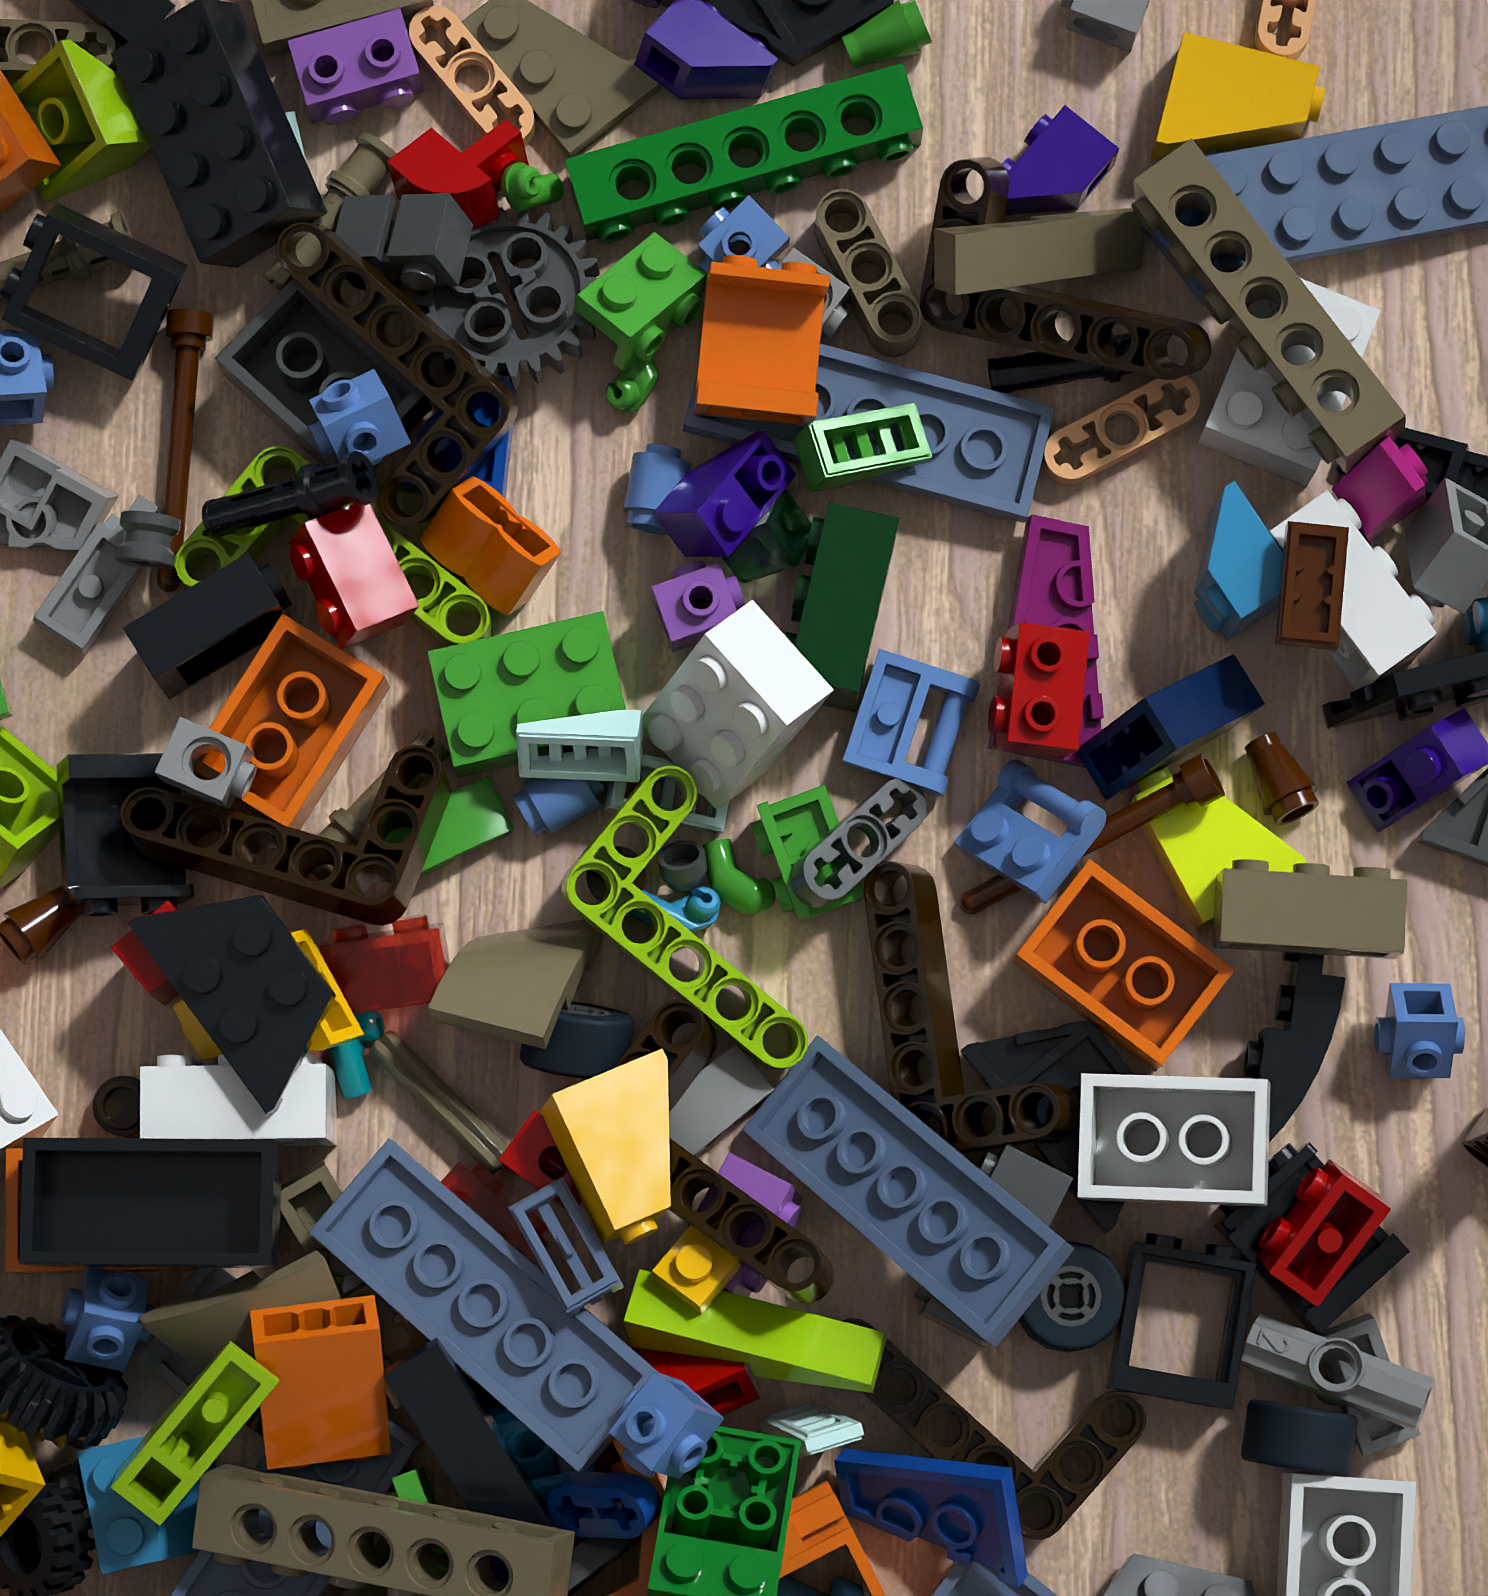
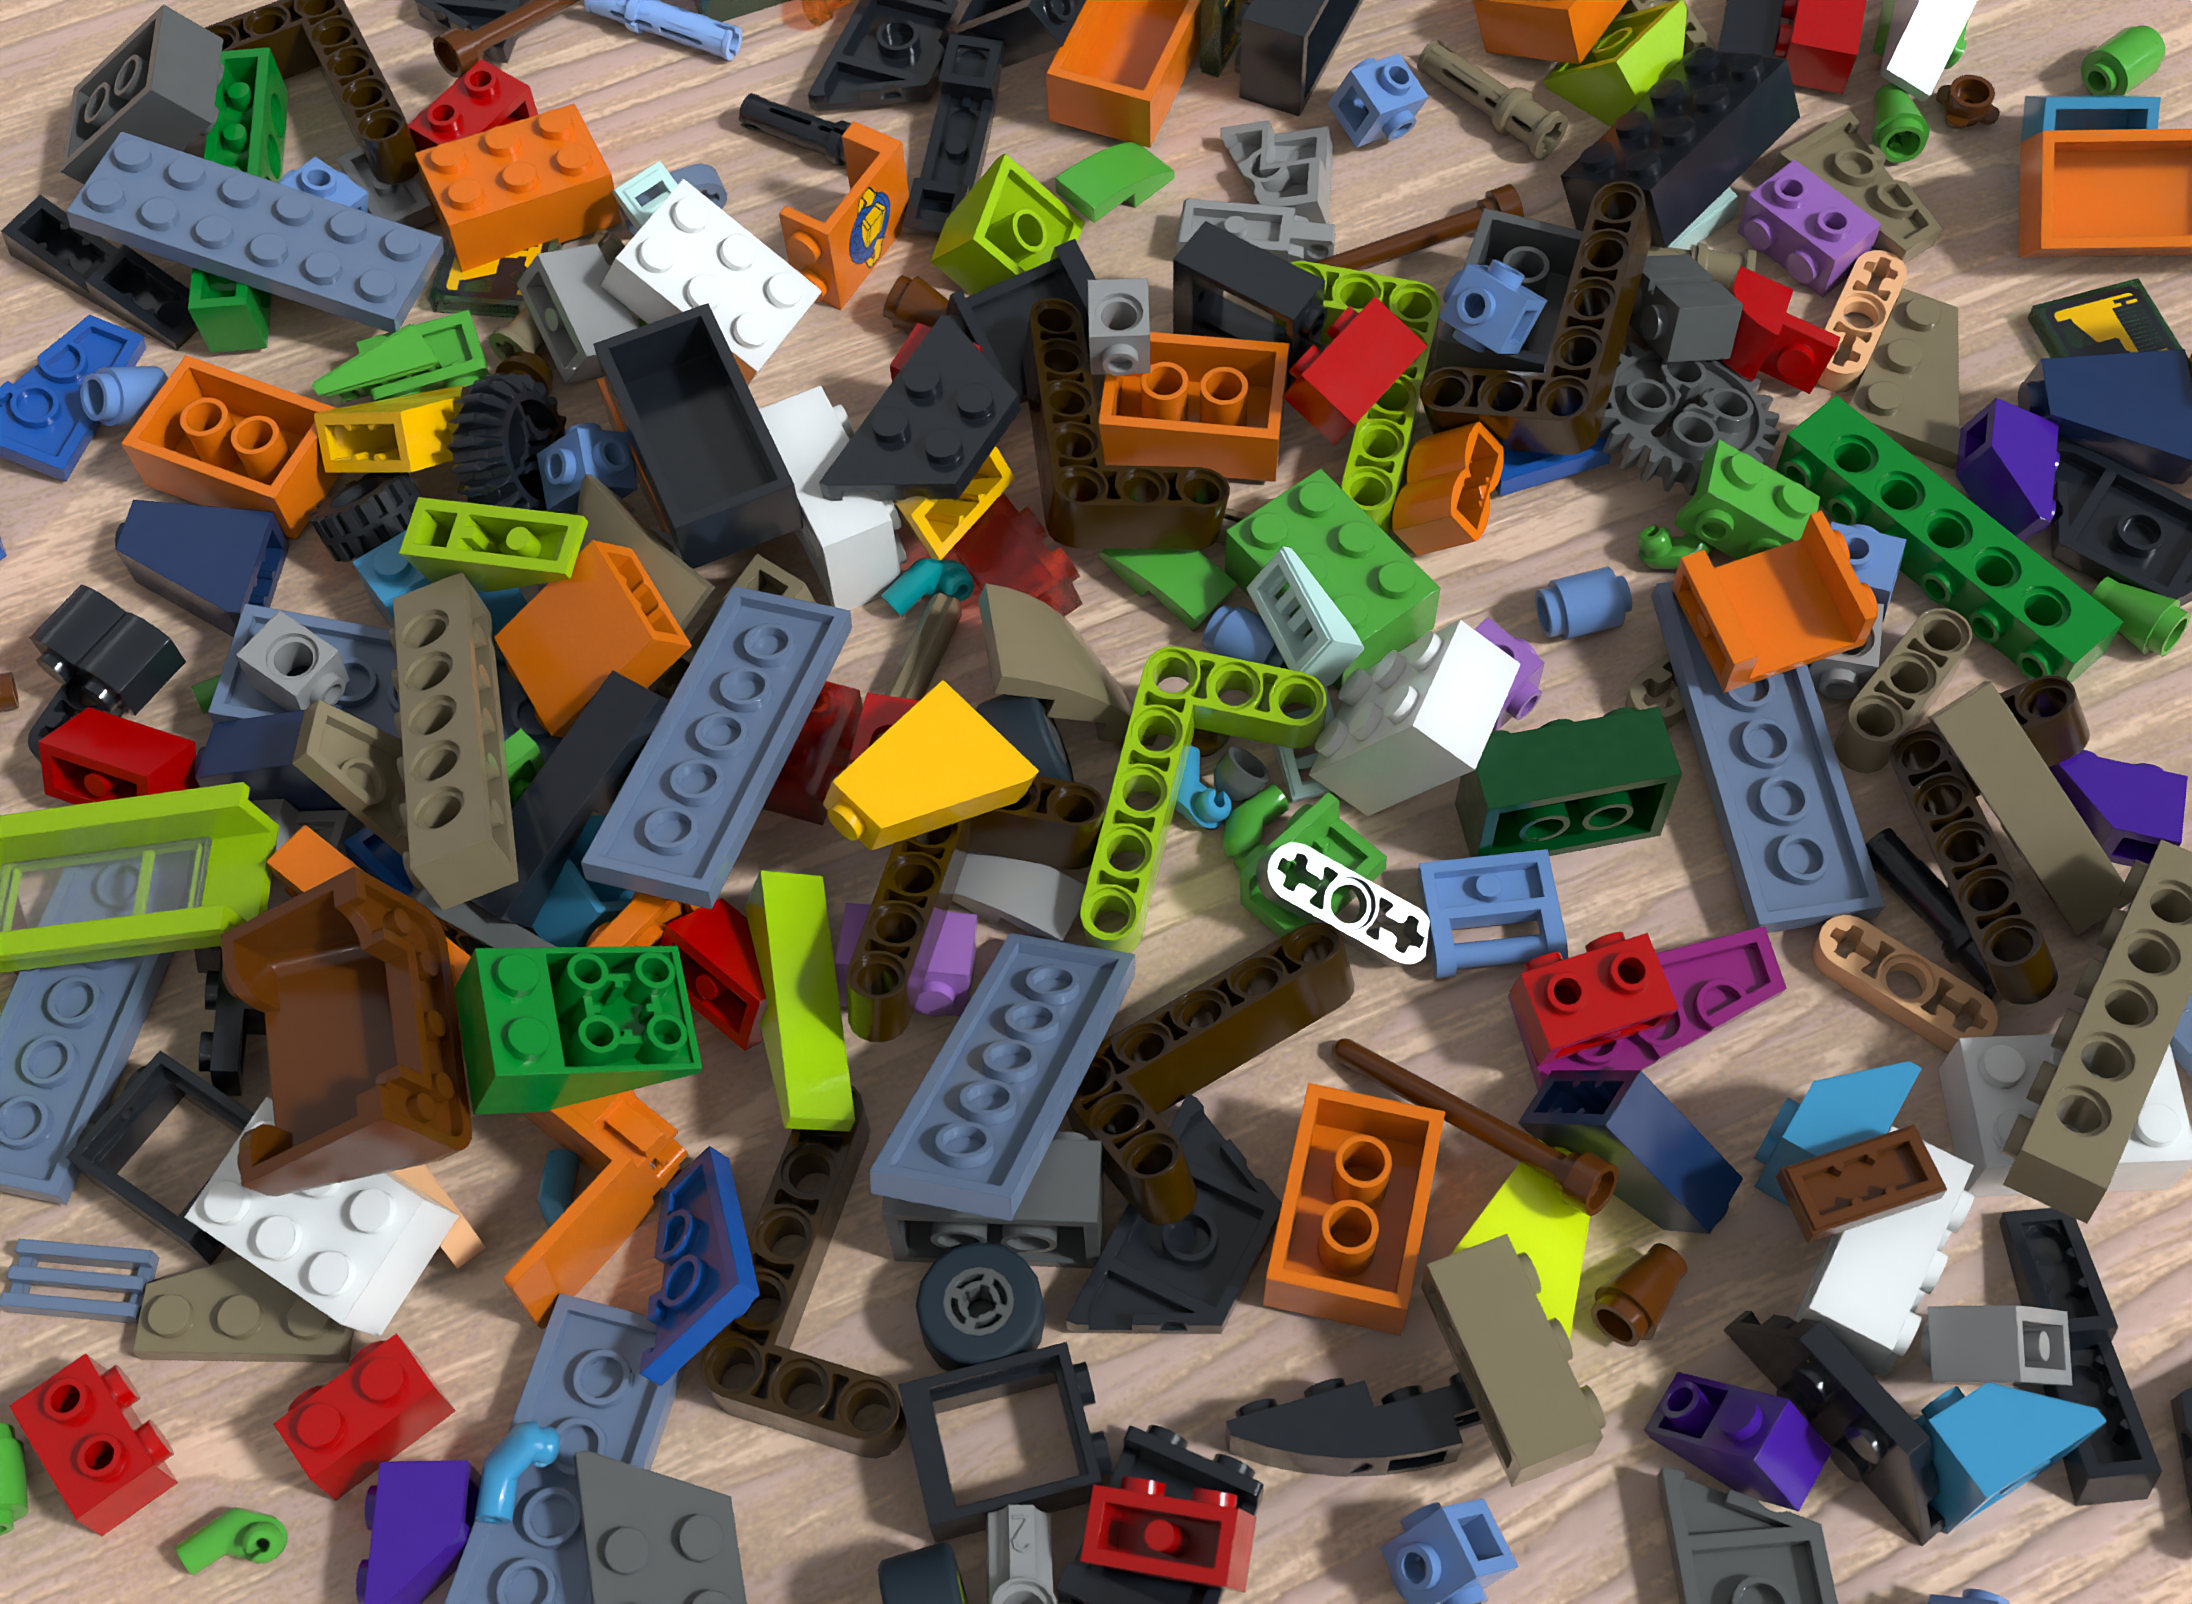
camera: 70 degrees right, 20 degrees down
black window [0,203,188,381] -> none
dark grey wheel [115,510,181,570] -> none
black pin [202,451,378,538] -> none
bright green arm [500,163,564,212] -> none
sand blue tile [508,1177,624,1318] -> none
blue beam [547,1472,662,1539] -> none
medium blue brick [609,1371,725,1479] -> none
dark purple slope [652,431,796,557] -> none
yellow plate [652,1224,740,1315] -> none
clear green panel [722,488,811,583] -> none
light aqua slope [760,1403,865,1459] -> none
bright green slope [795,403,933,492] -> none
medium blue plate [954,760,1106,904] -> none
white brick [1077,1073,1271,1207] -> none
dark pink slope [1331,436,1428,543] -> none

